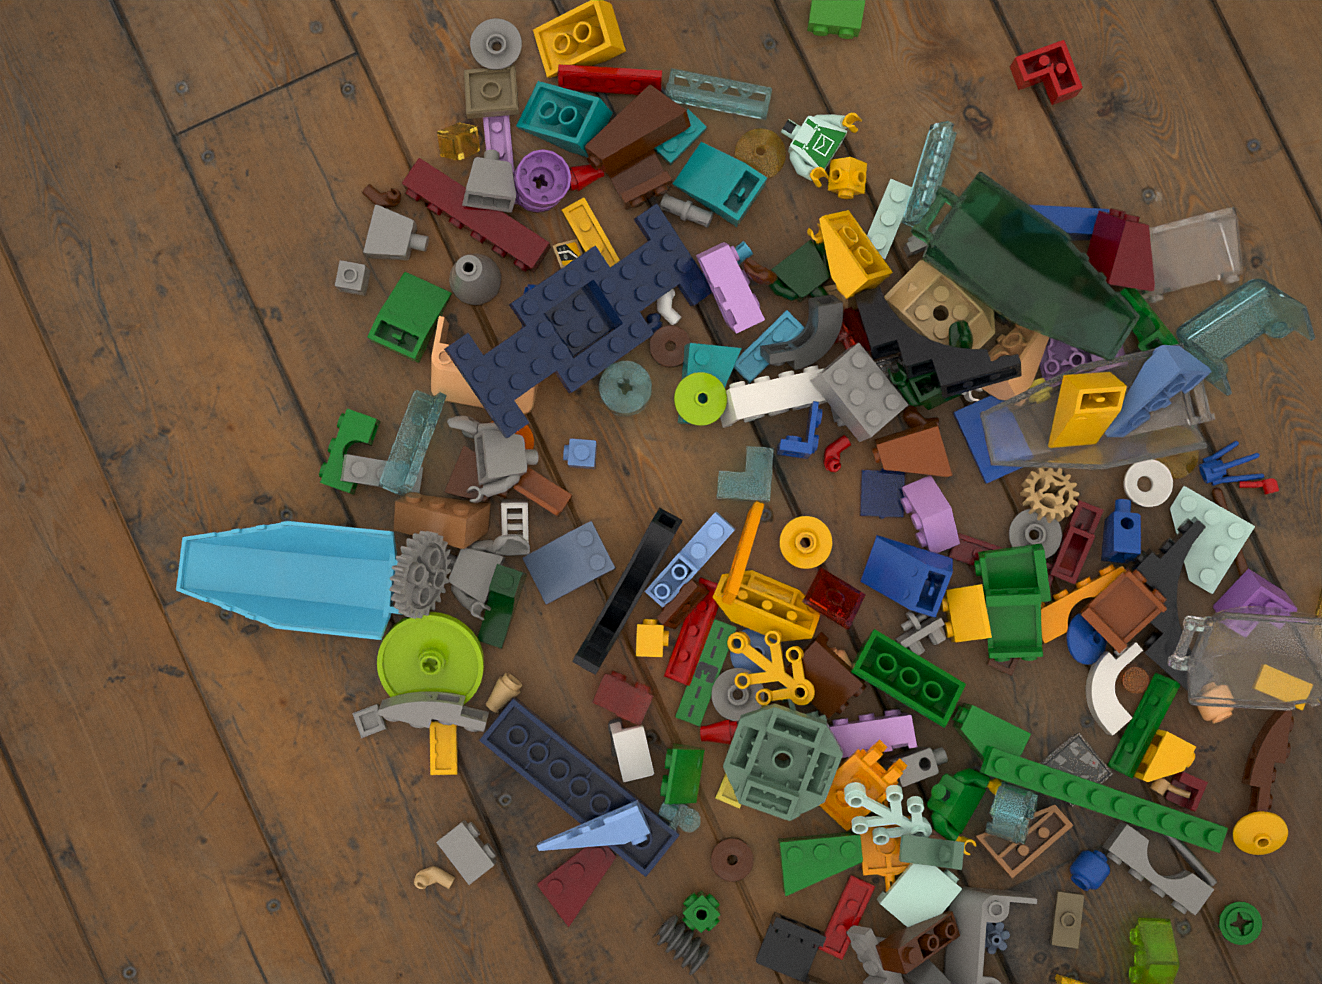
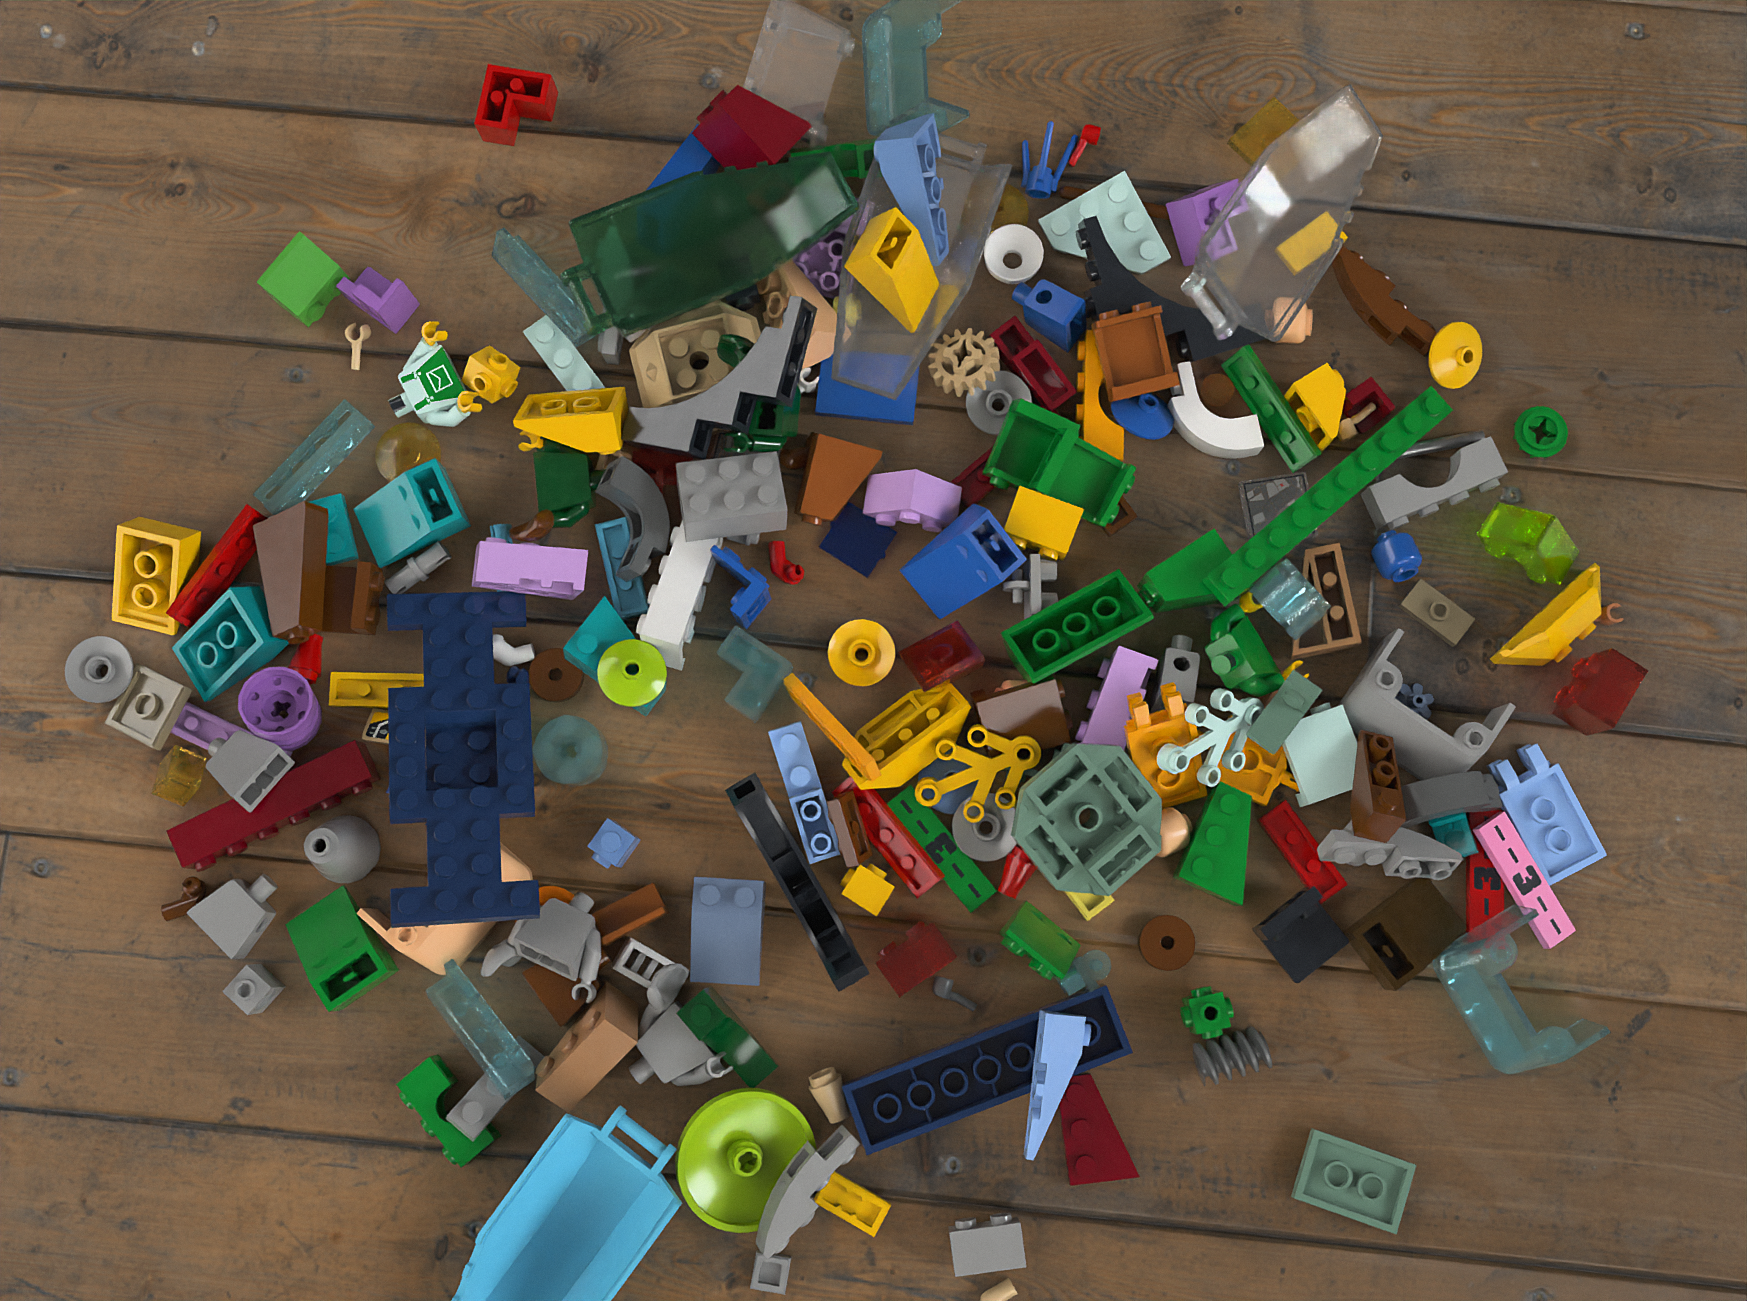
camera: 60 degrees left, 5 degrees down
light grey gear [389,531,452,619] -> none
white panel [610,722,654,783] -> none
none -> medium lavender panel [336,267,420,334]
none -> tan hand [345,323,371,370]
none -> light nougat head [1156,807,1192,857]

